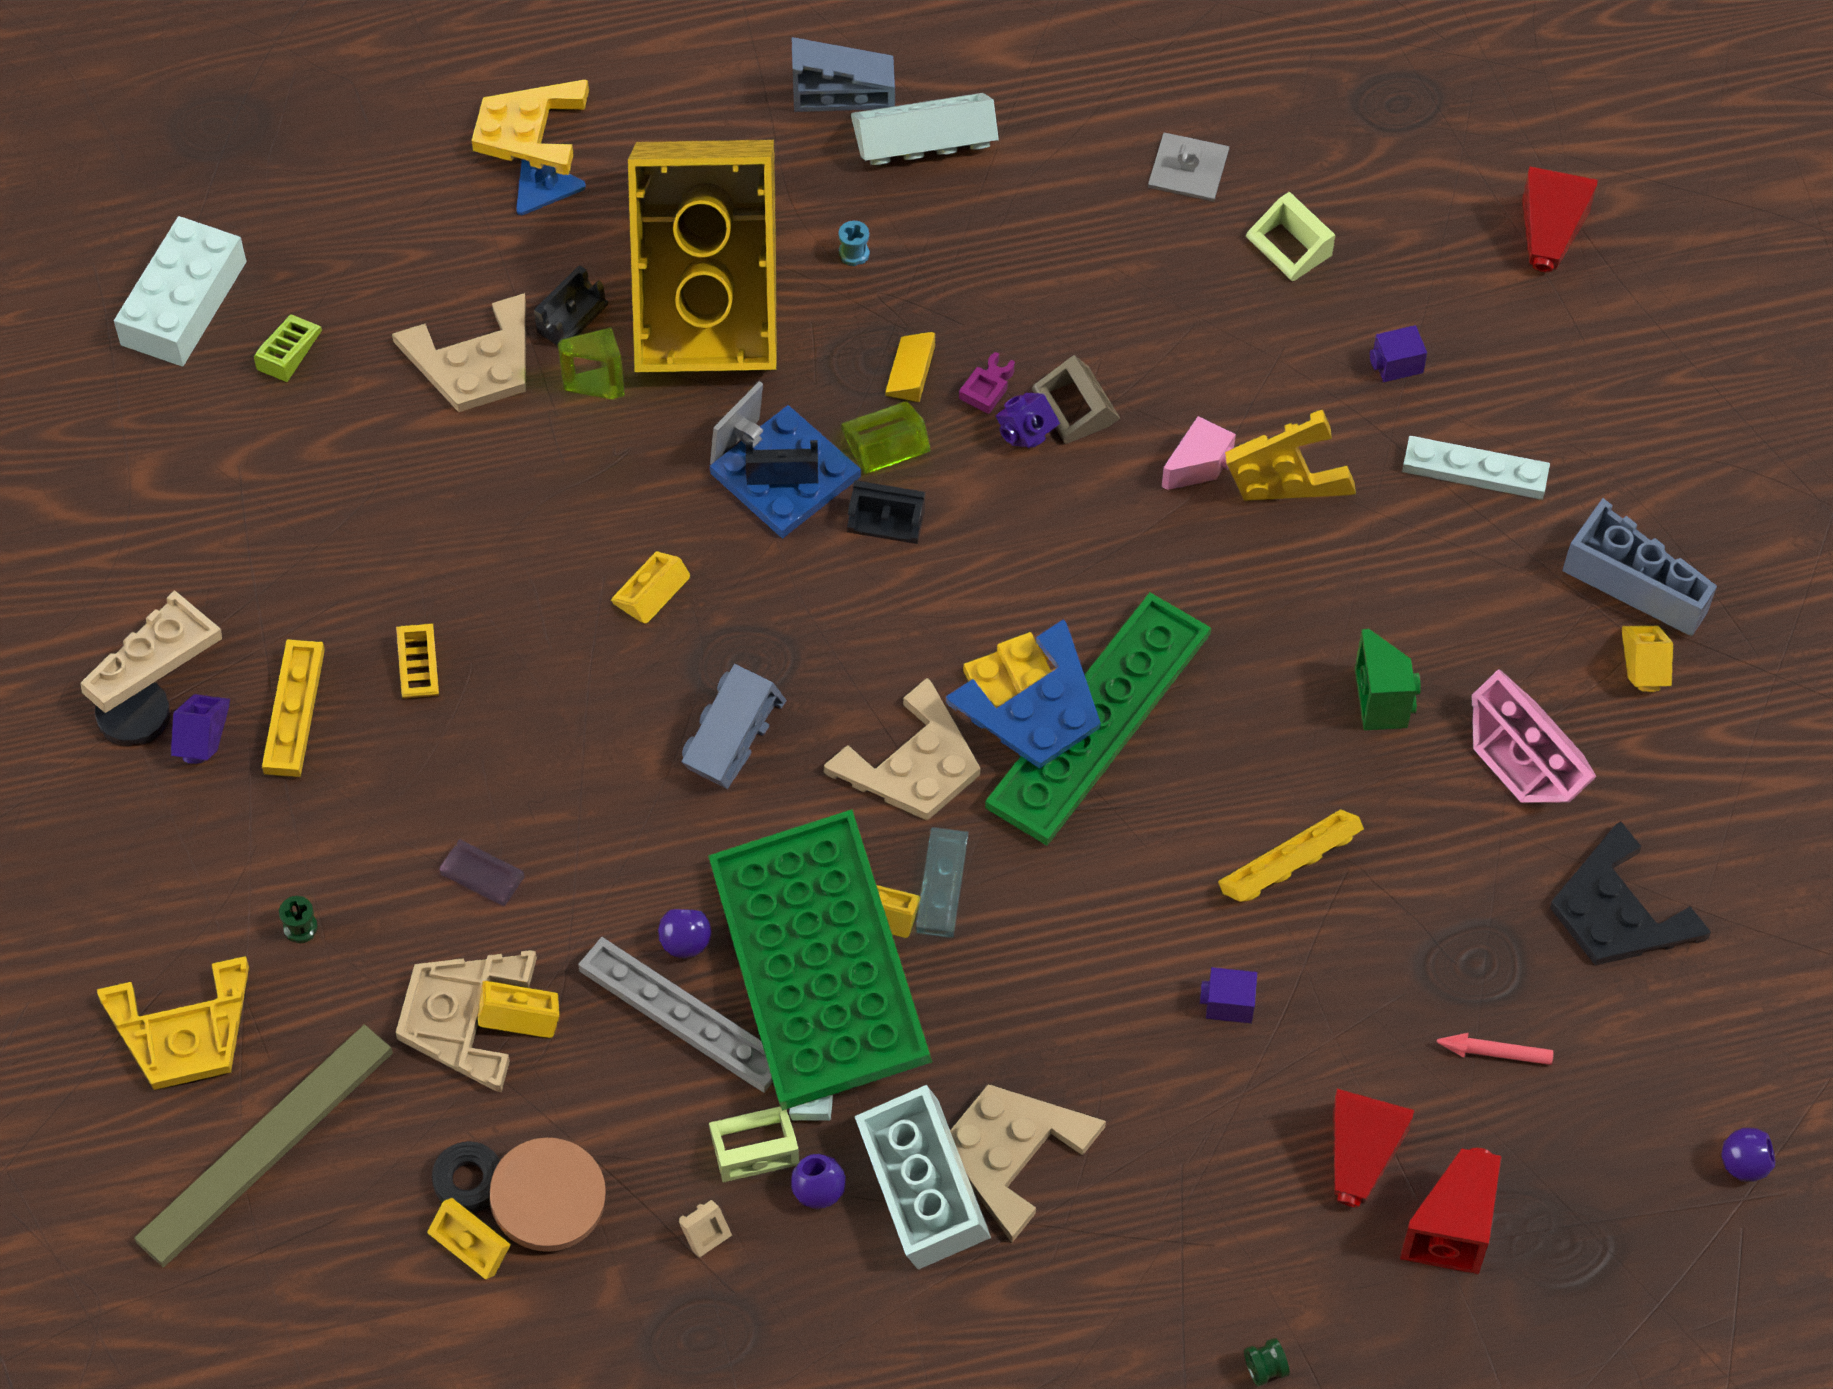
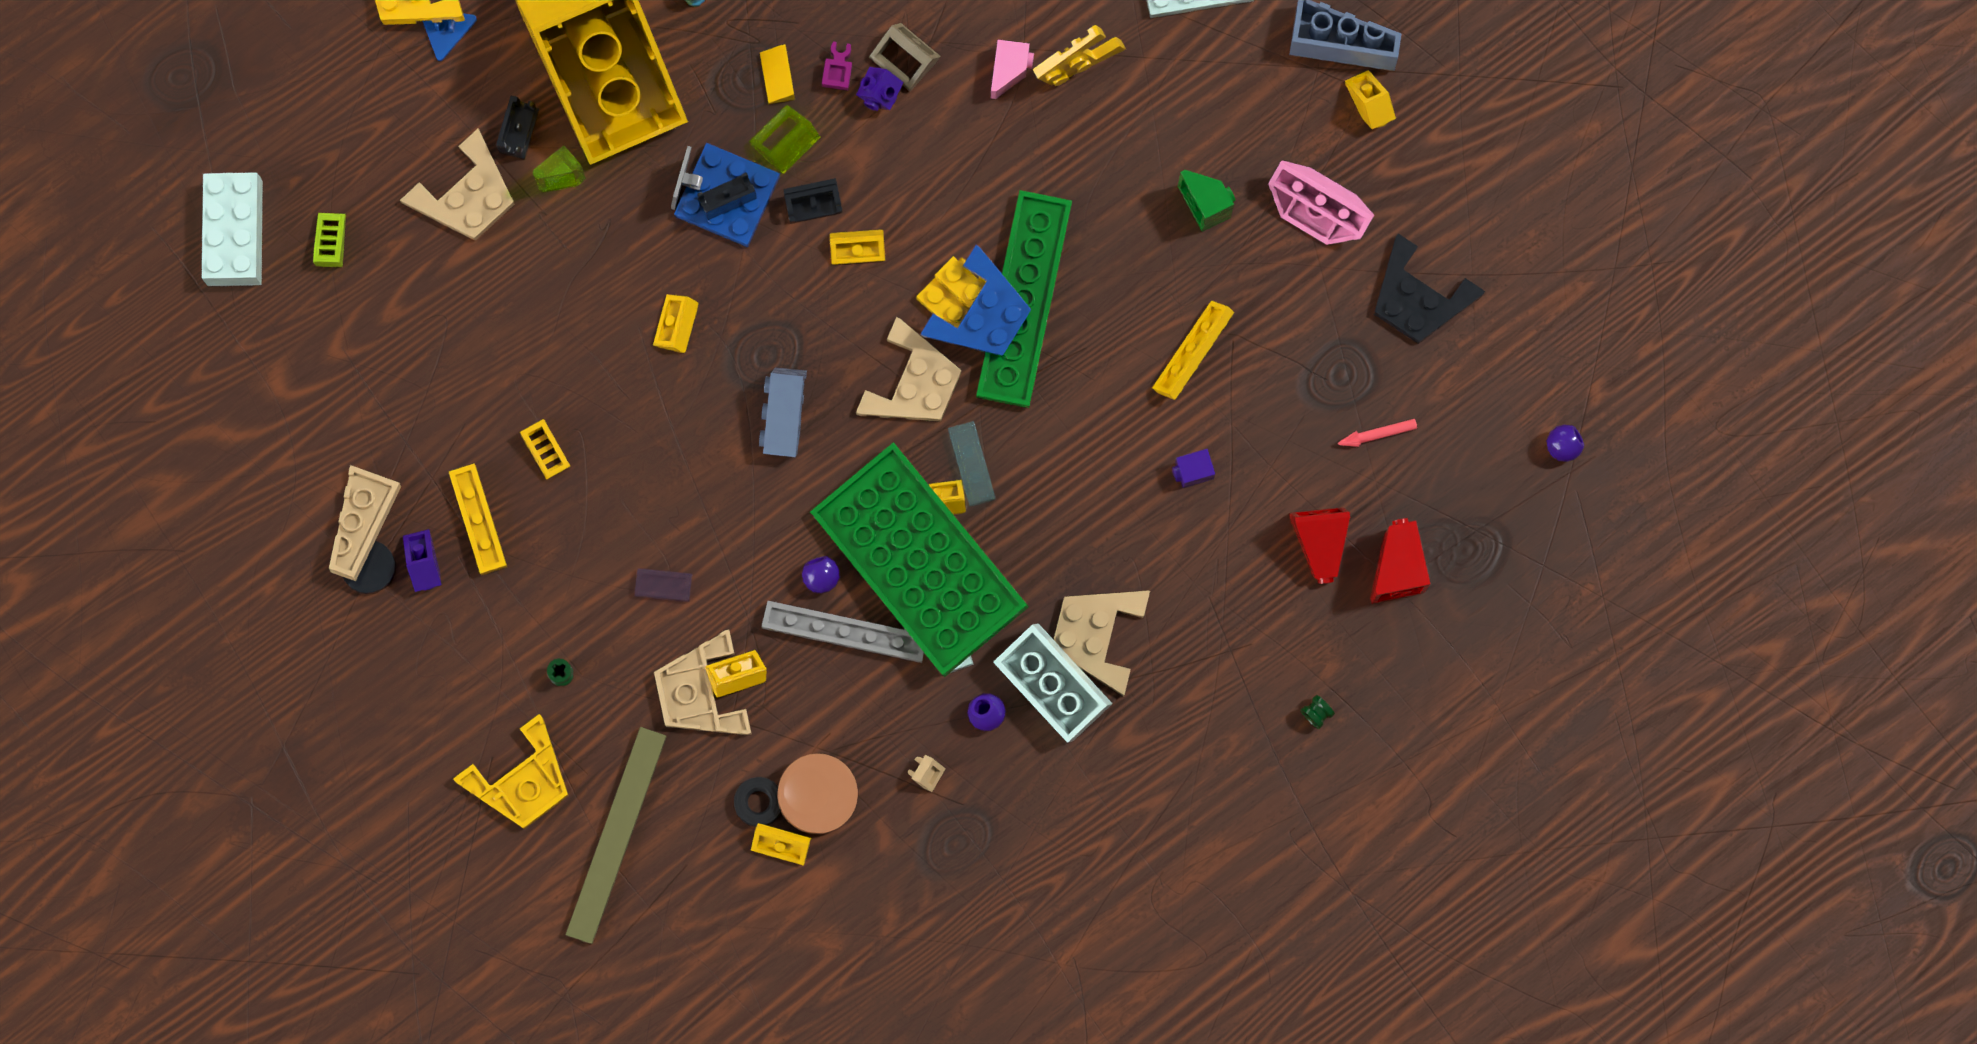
camera: 25 degrees left, 20 degrees up
yellowish green tile [709,1106,799,1182] -> none
none -> yellow slope [830,230,885,264]

